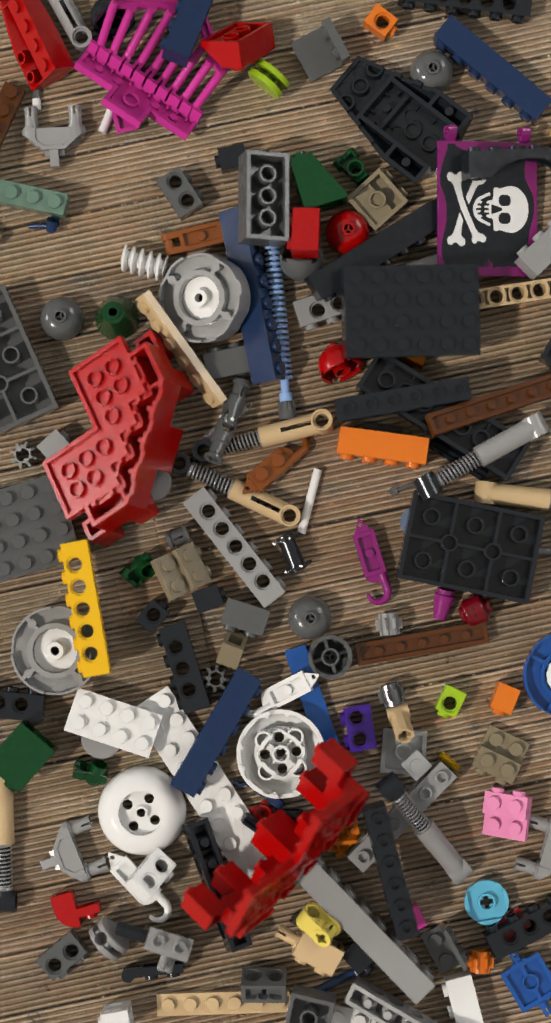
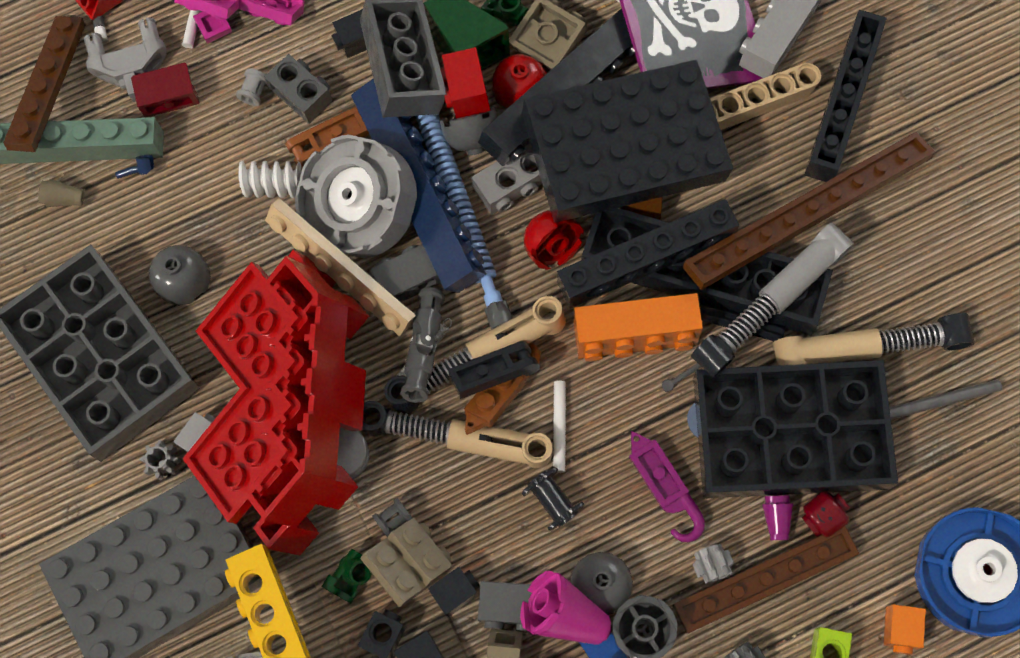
camera: 10 degrees left, 15 degrees down
dark green cone [95,296,139,340] -> none
light grey brick [183,487,286,608] -> none
none -> dark red panel [131,63,200,118]
none -> light grey bush [236,68,267,106]
none -> black plate [448,341,540,399]
none -> dark pink cone [520,571,611,645]

